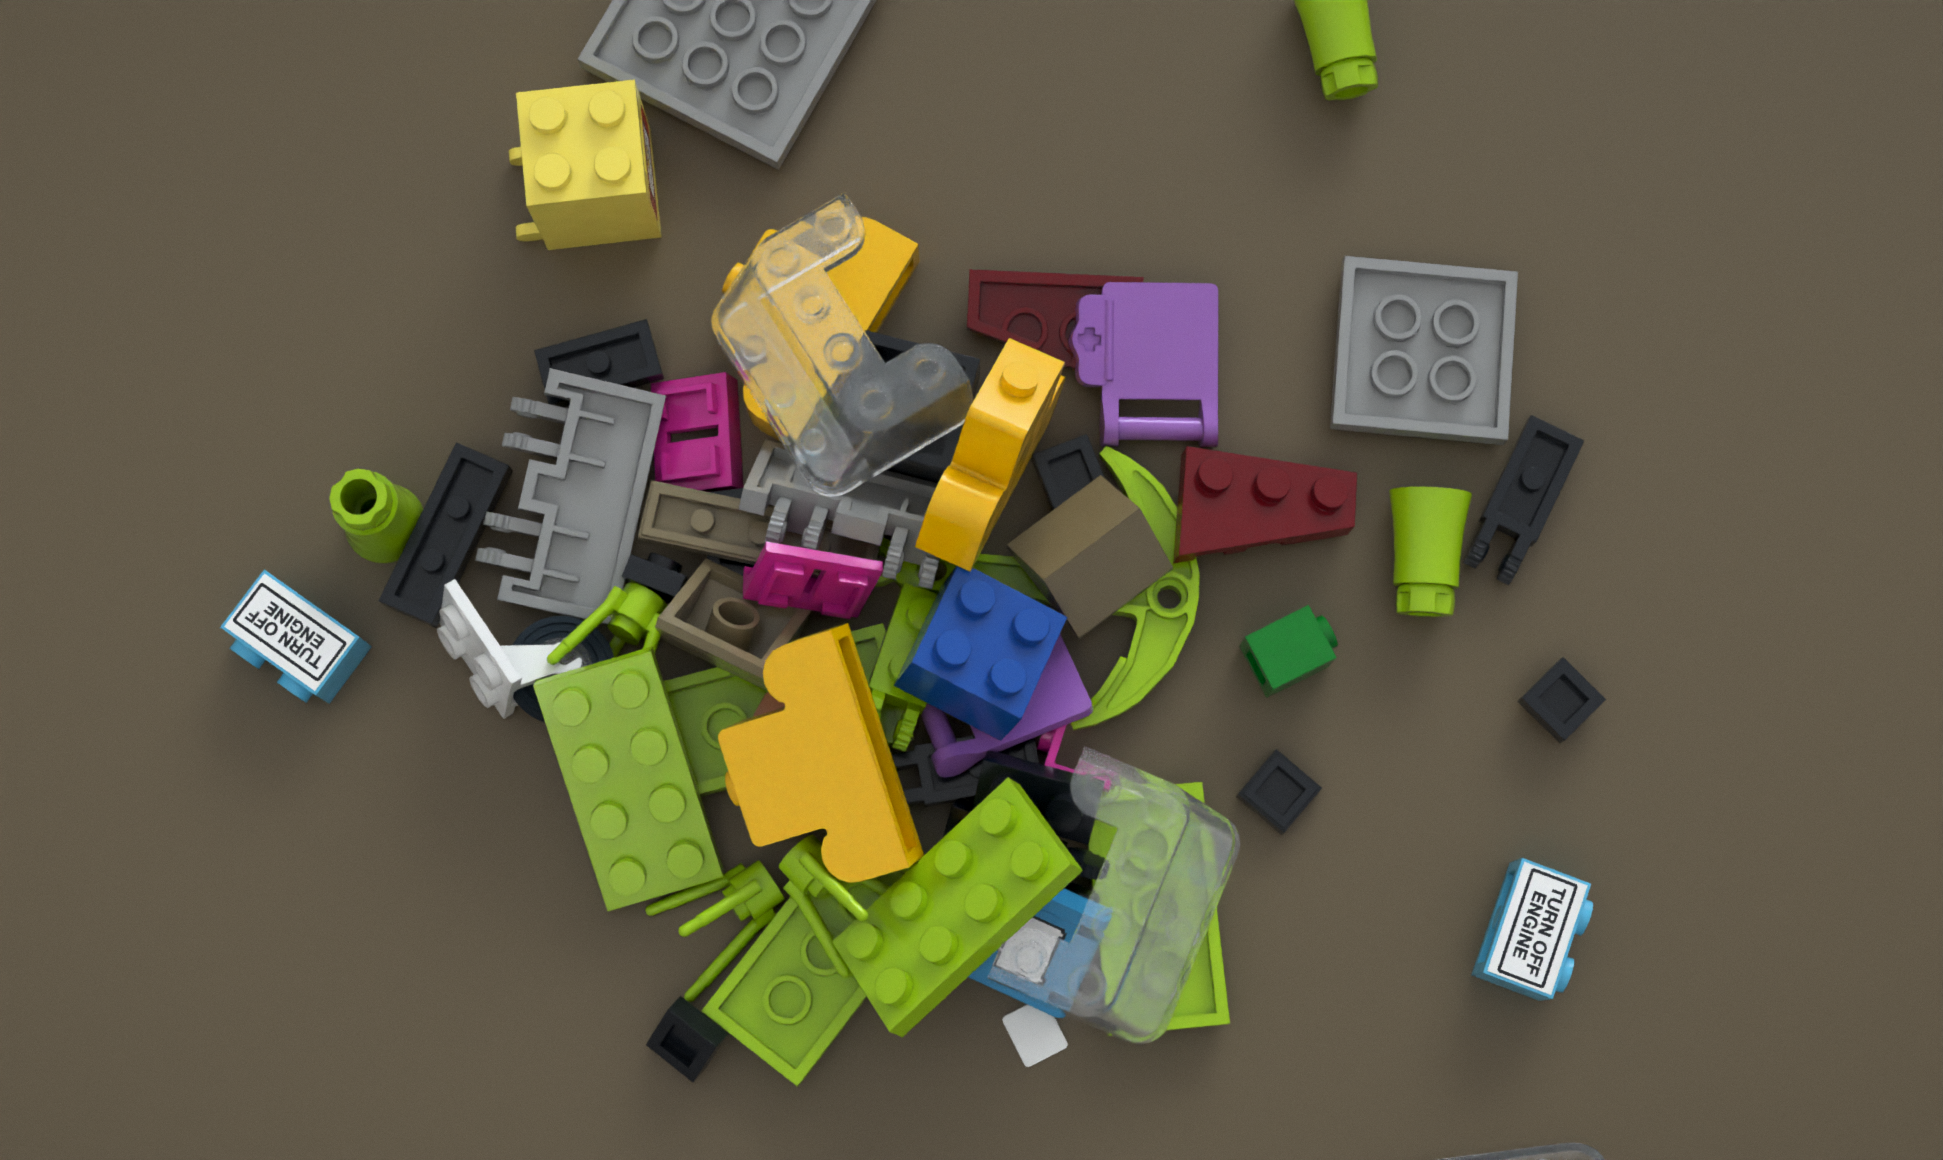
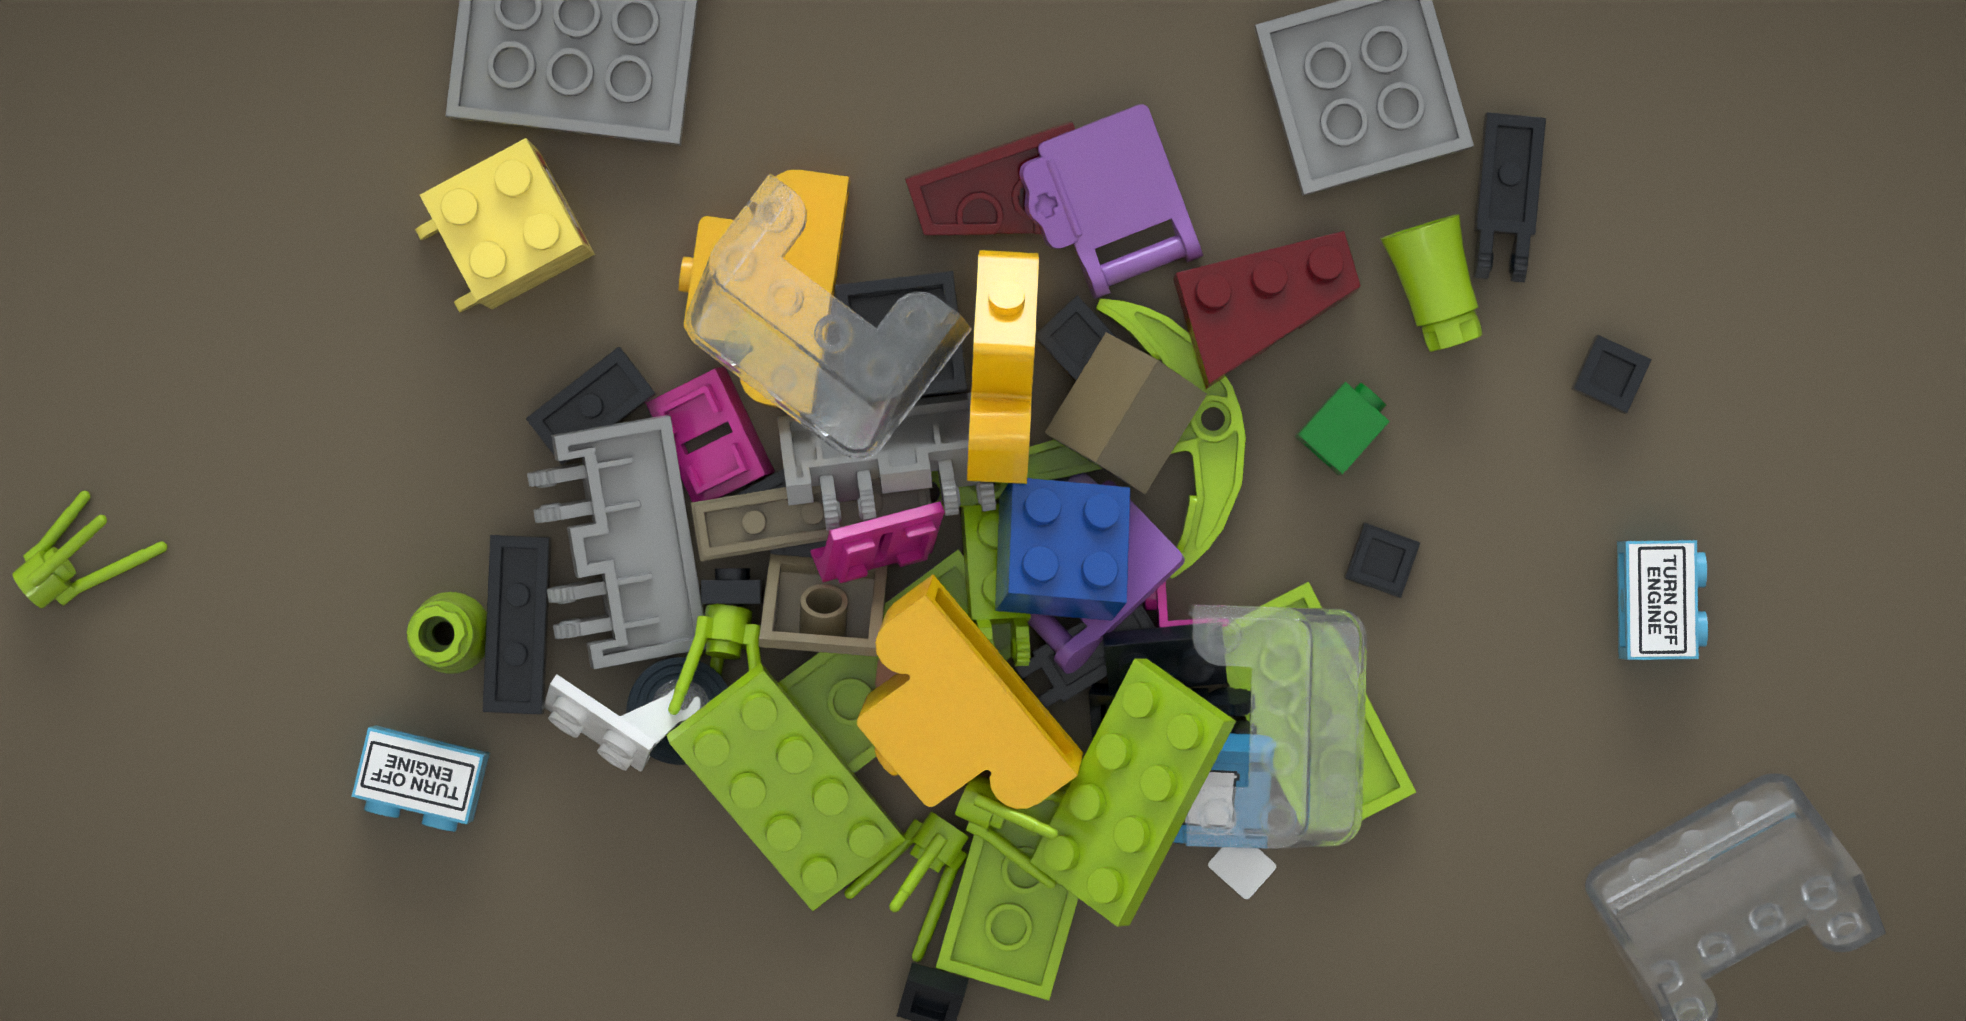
camera: 20 degrees left, 10 degrees up
none -> lime plant [12,491,168,608]

